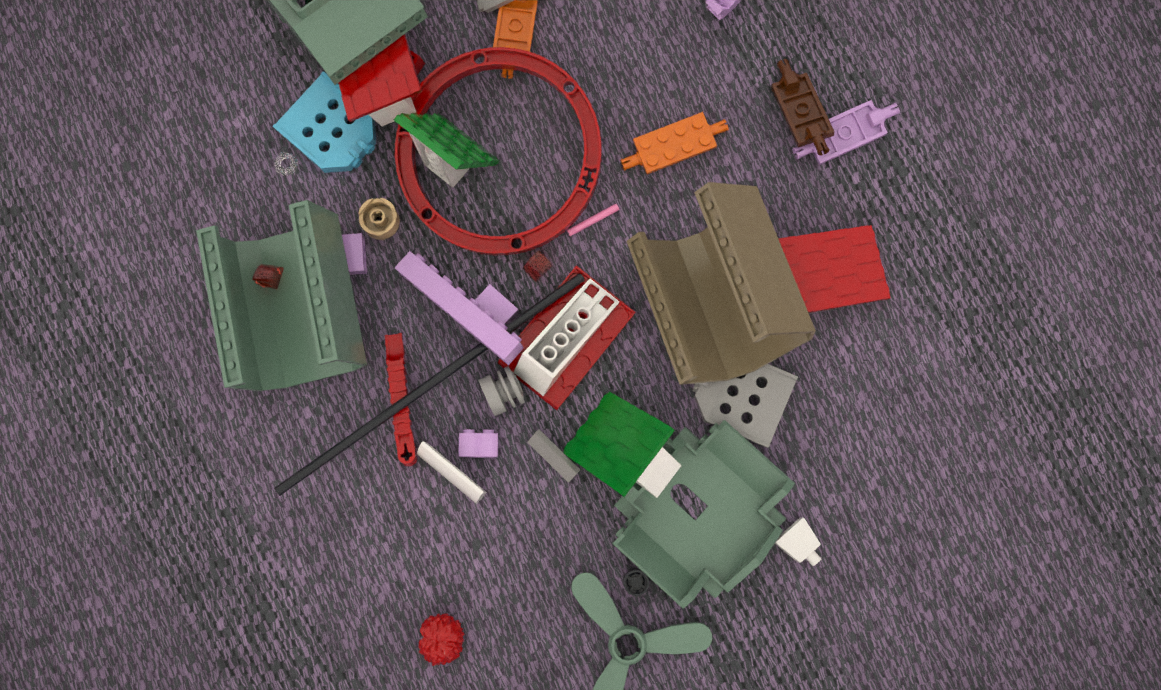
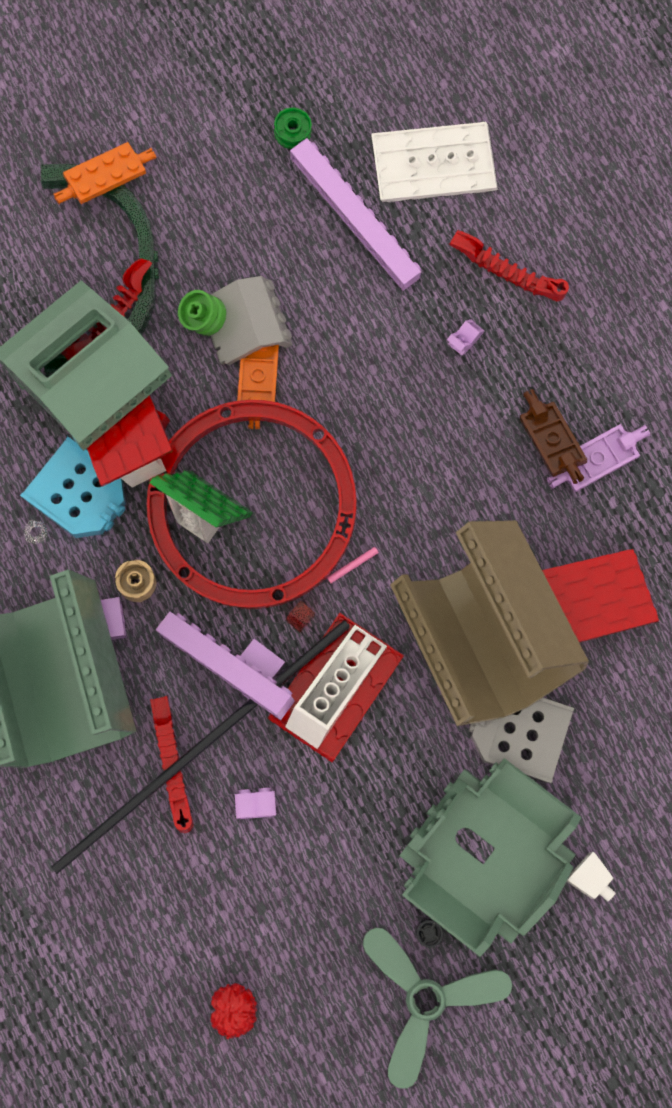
camera: 10 degrees left, 5 degrees down
clear red brick [252,264,284,289] -> none
white slope [417,441,487,504] -> none
light grey wheel [478,366,525,417] -> none
light grey tile [527,430,580,483] -> none
green piece [563,392,681,498] -> none
orange plate [620,112,729,175] -> none

